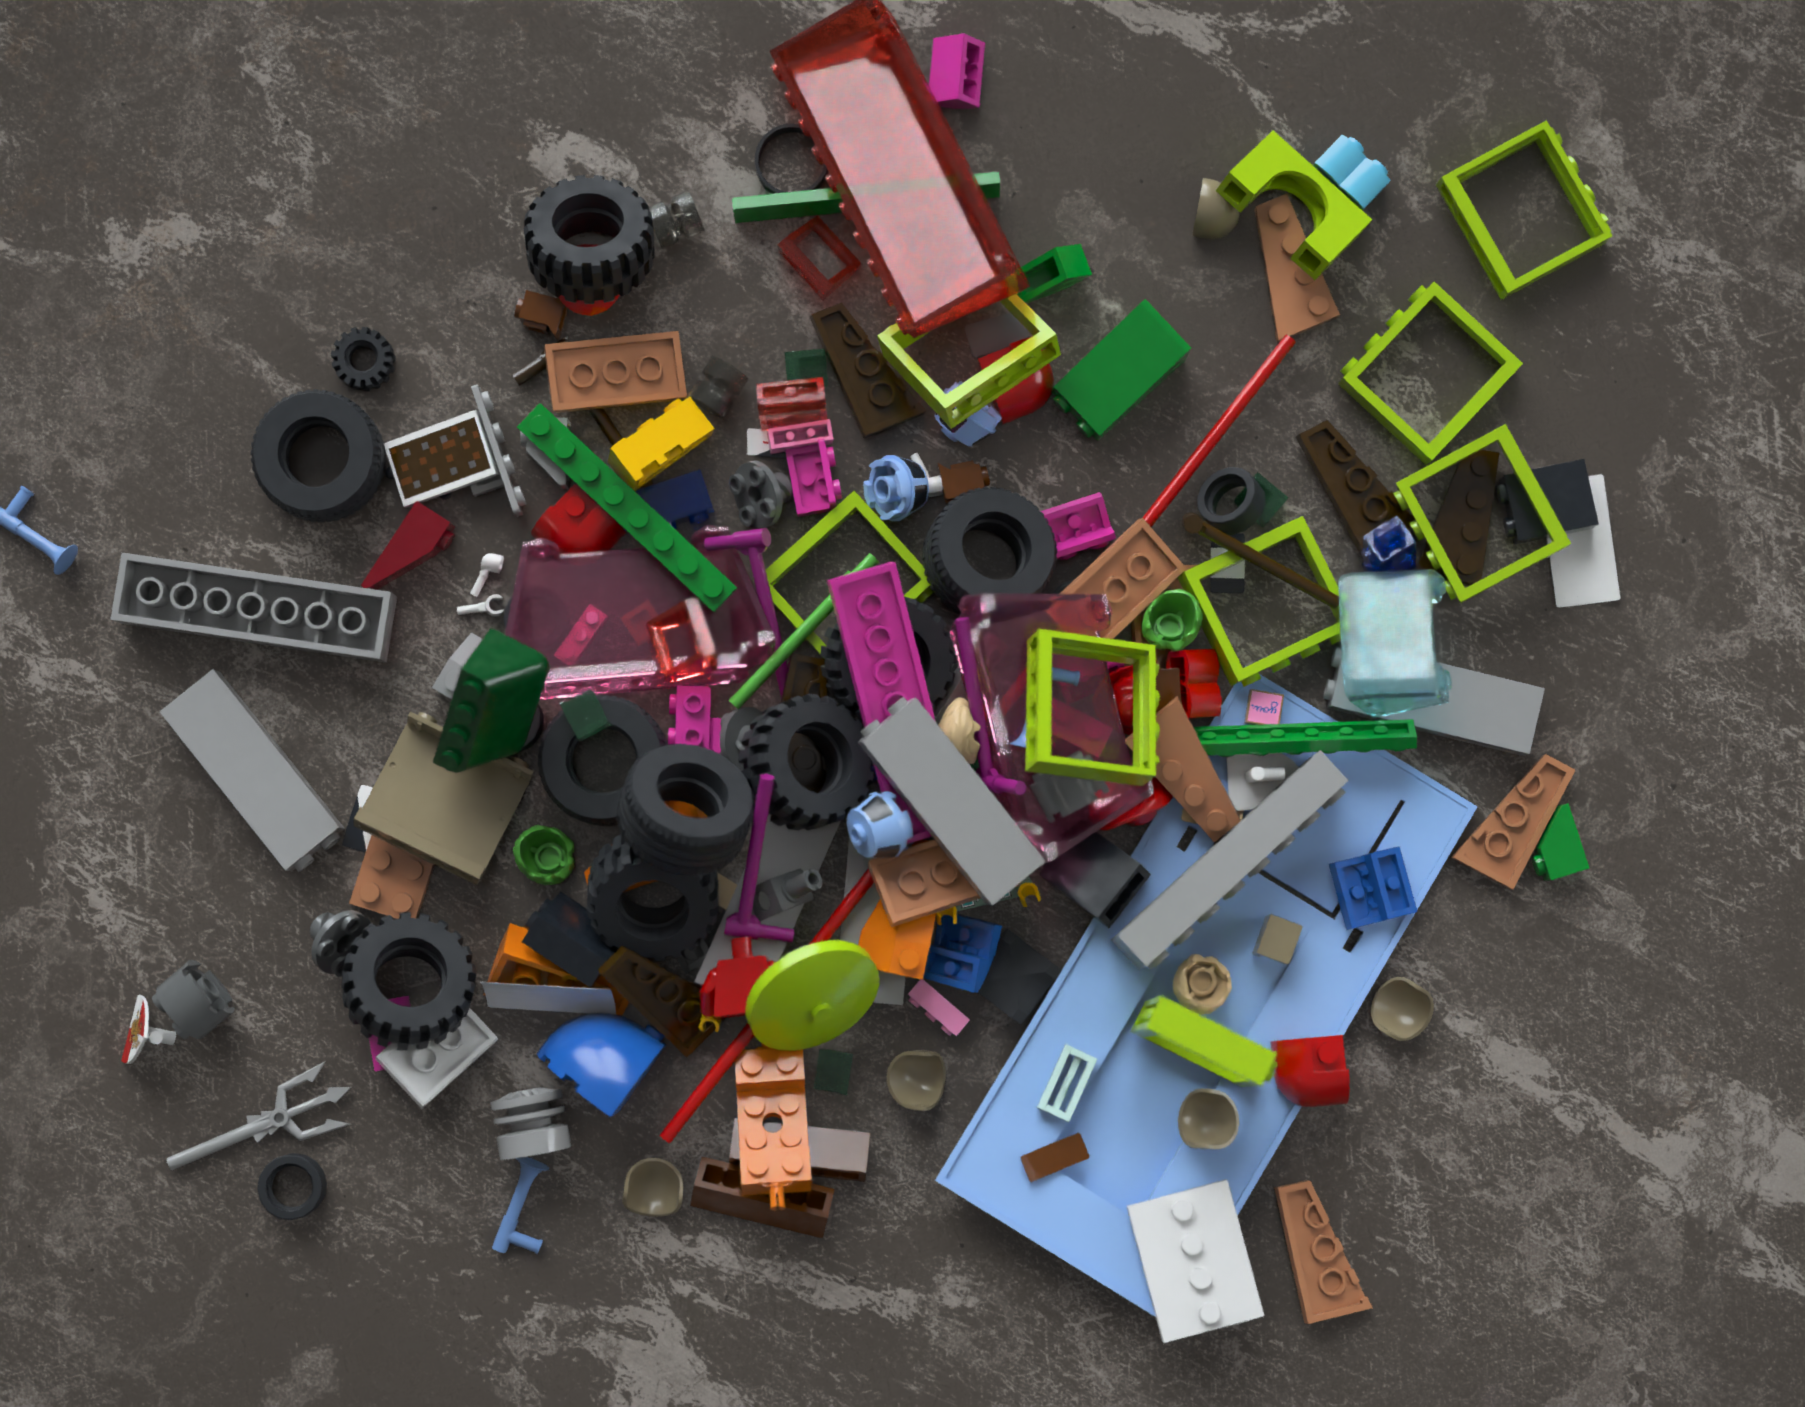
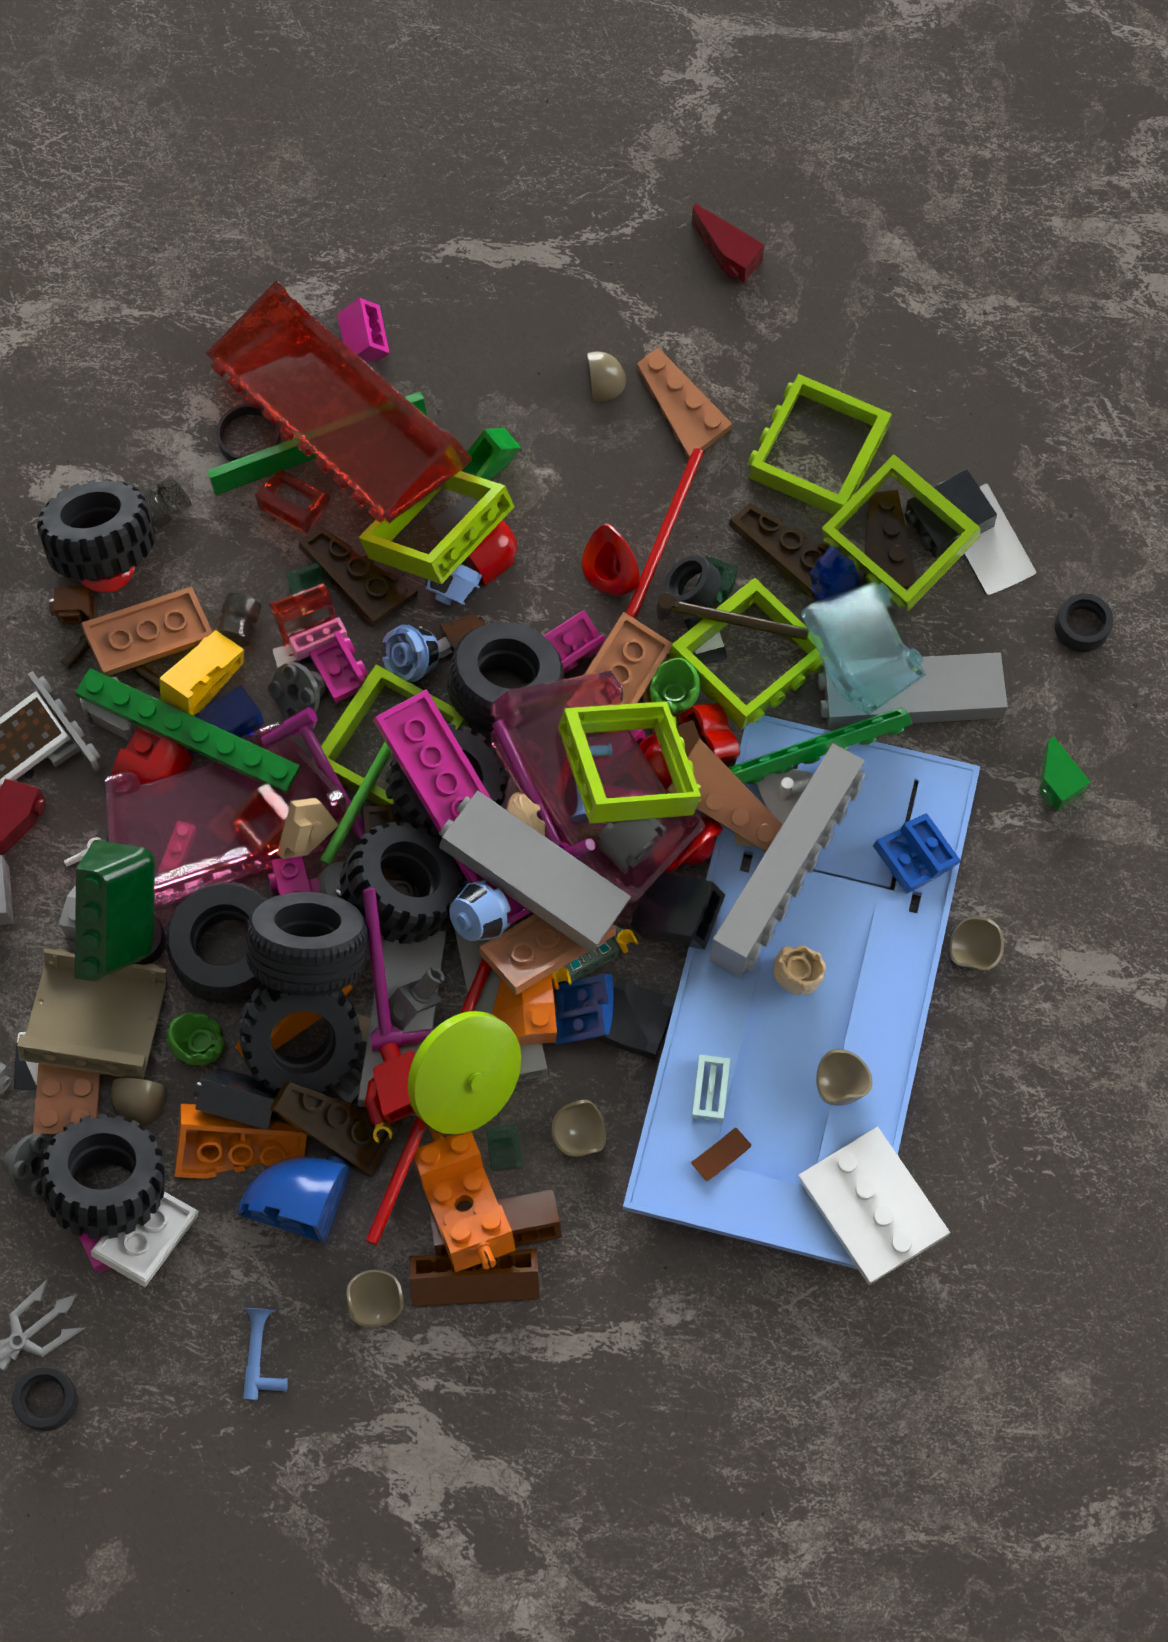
camera: 15 degrees left, 15 degrees down
white hand [470,553,504,597] -> none
white sticker [480,982,616,1014] -> none
light grey wheel [490,1087,572,1160] -> none
clear green panel [559,690,611,741] -> none
bright pink piece [908,979,970,1036] -> none
green slope [1052,299,1191,441] -> none
lime window [1130,996,1278,1087] -> none
lime arch [1216,130,1372,280] -> none
bright pink tile [1244,689,1284,725] -> none
dark tan panel [1252,914,1303,964] -> none
red brick [1270,1035,1350,1107] -> none
nougat wing [1274,1180,1373,1324] -> none
medium azure brick [1313,135,1391,211] -> none
lime window [1436,120,1613,300] -> none
nougat wing [1451,754,1576,890] -> none
none -> dark tan helmet [111,1078,166,1126]
none -> tan plate [277,798,338,859]
none -> red hat [581,523,640,596]
none -> dark red slope [692,203,764,283]
none -> black tyre [1055,593,1113,652]

